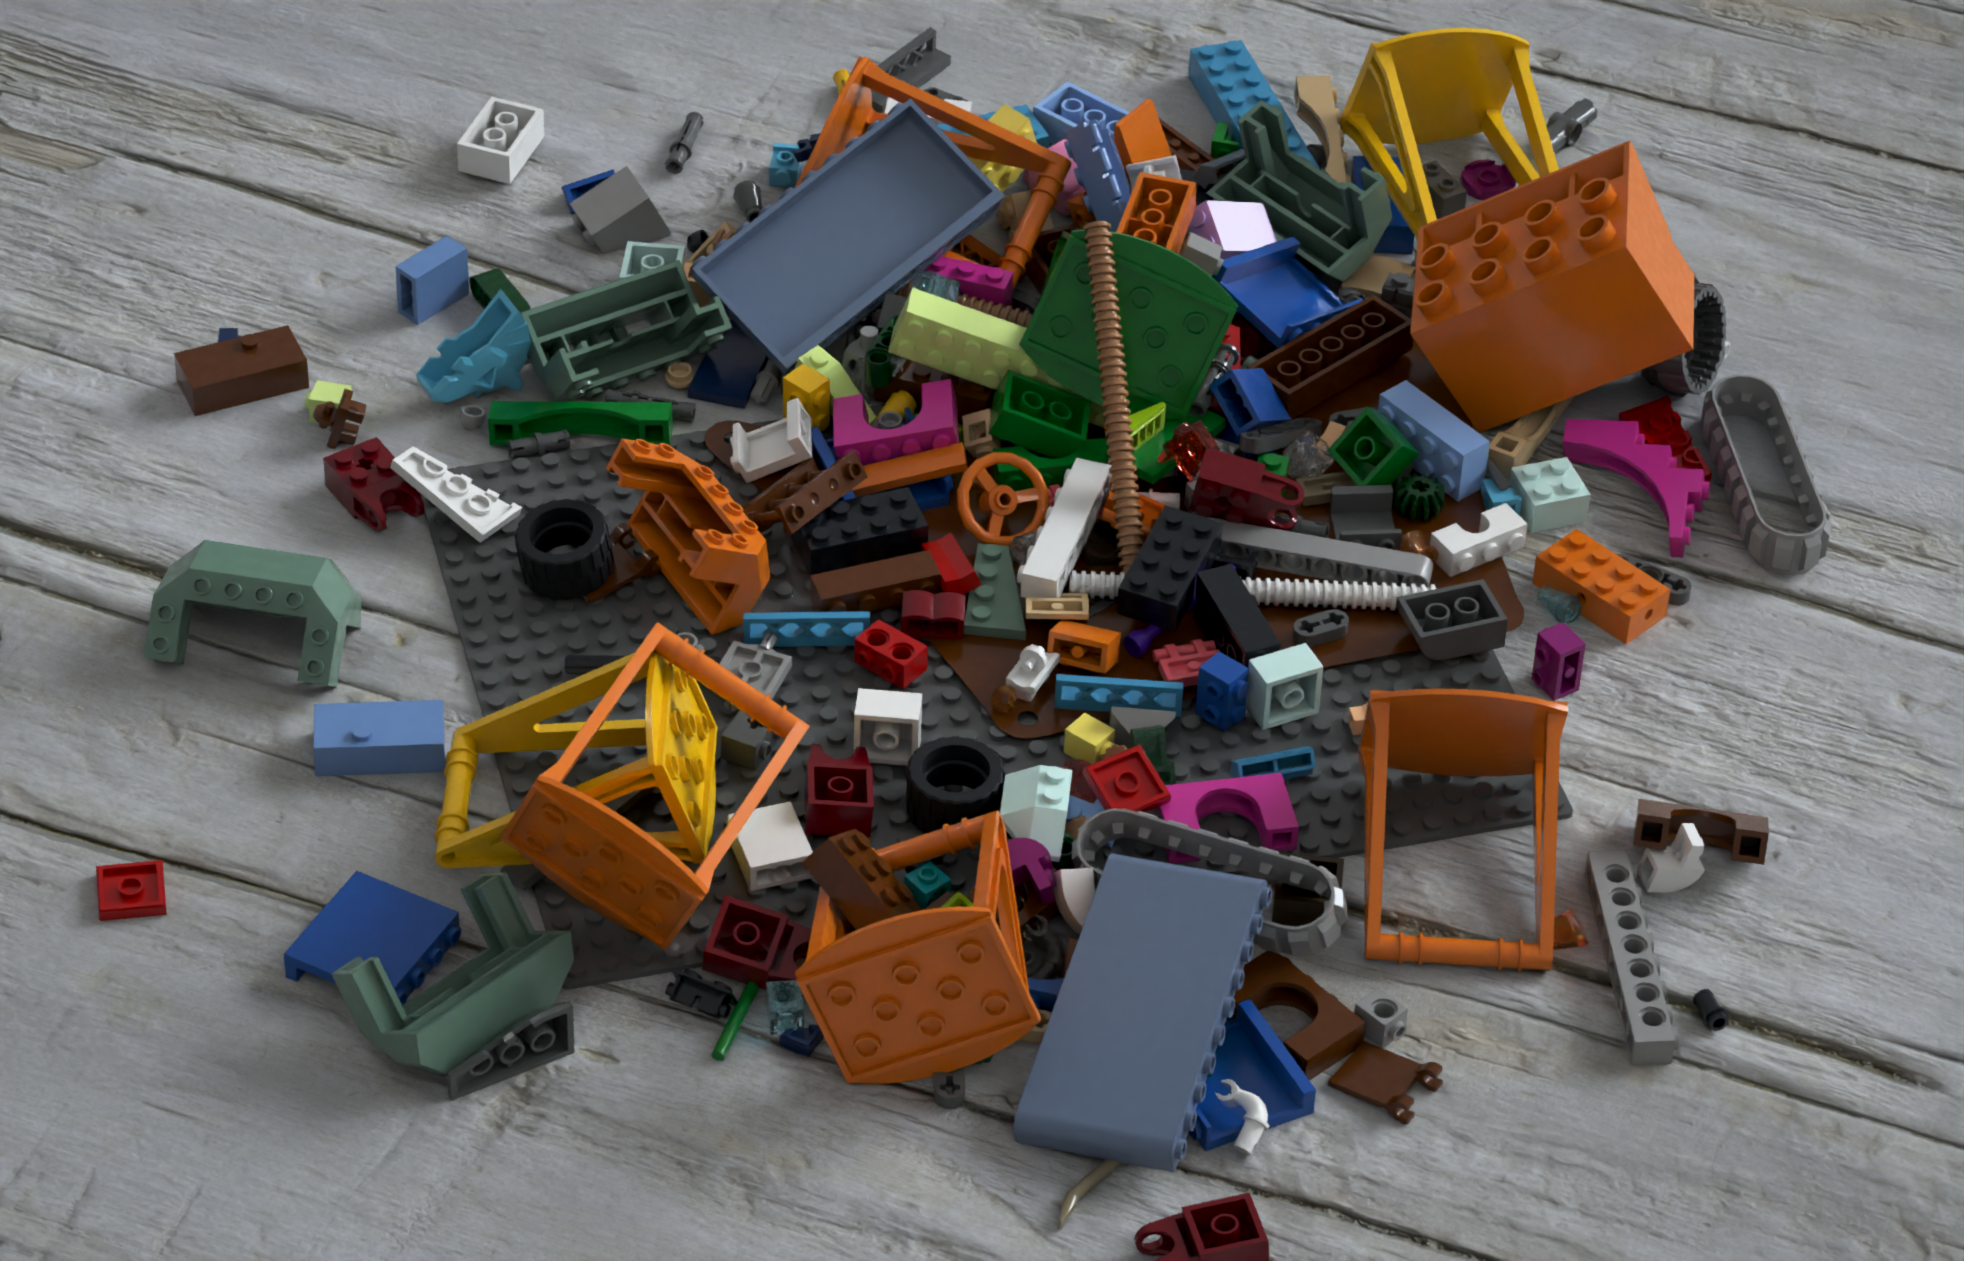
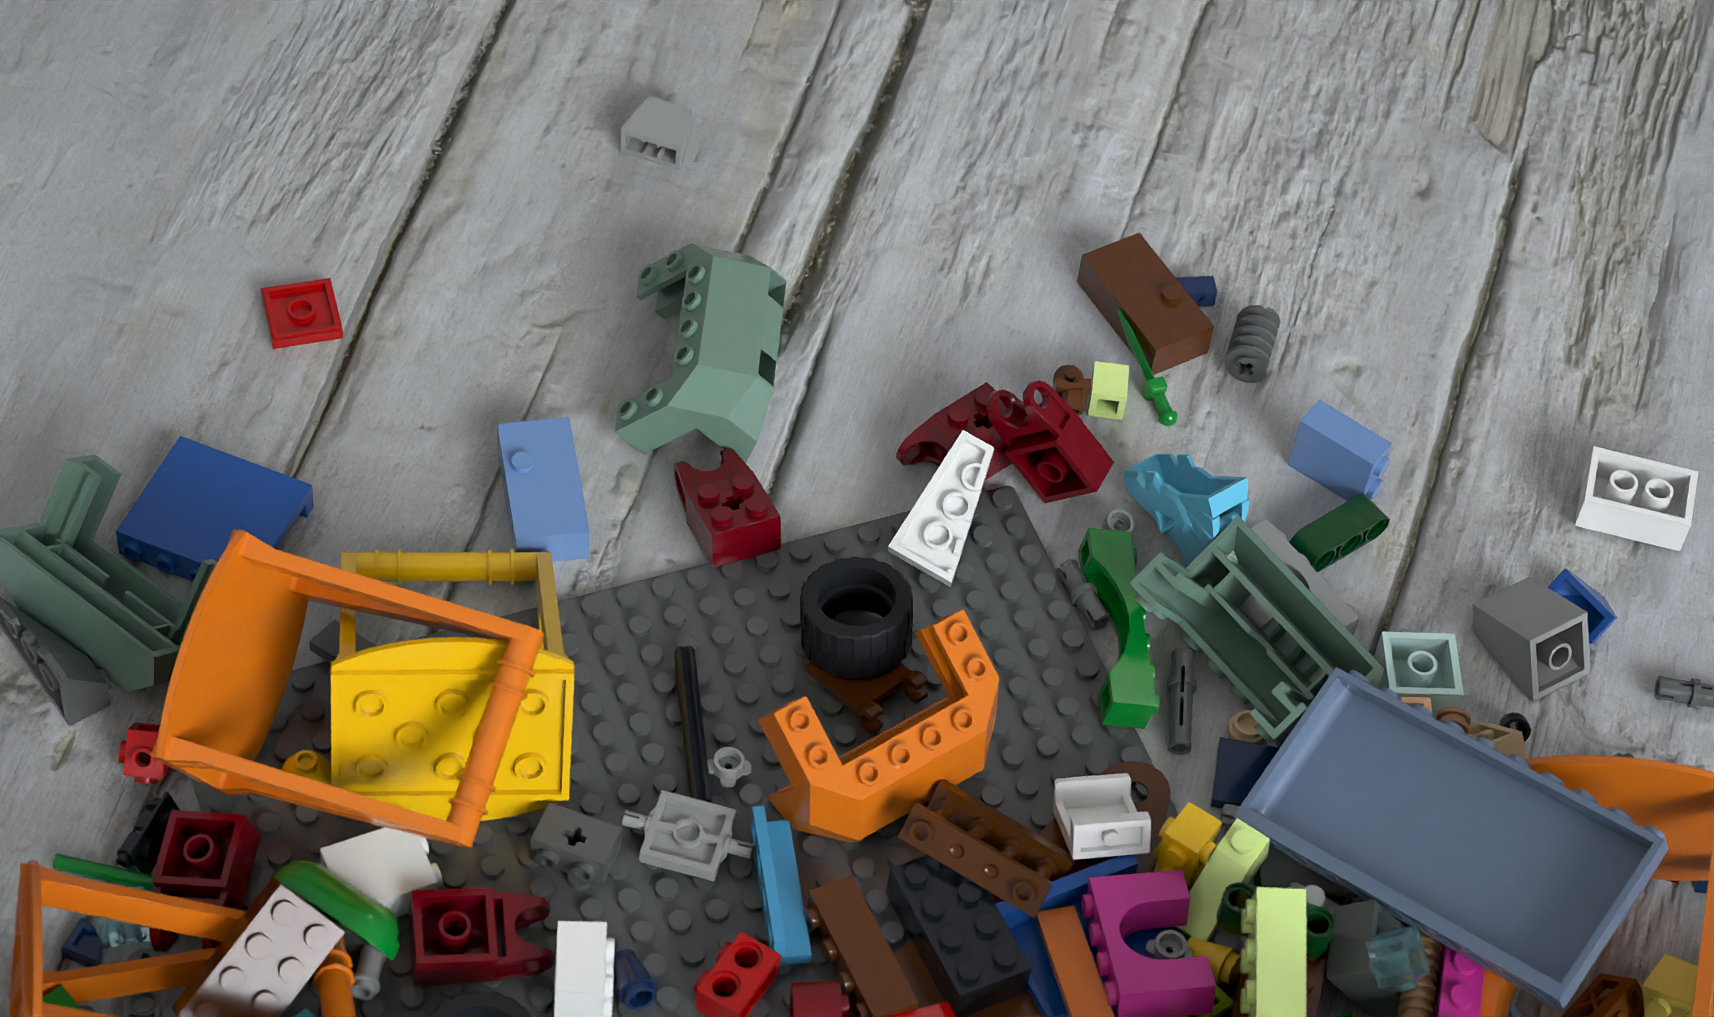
camera: 80 degrees right, 10 degrees up
none -> red brick [119,722,174,784]
none -> green brick [271,860,400,961]
none -> dark red brick [674,448,781,568]
none -> dark red brick [986,380,1114,503]
none -> green sword [1117,308,1178,426]
none -> dark grey piece [1224,305,1281,383]

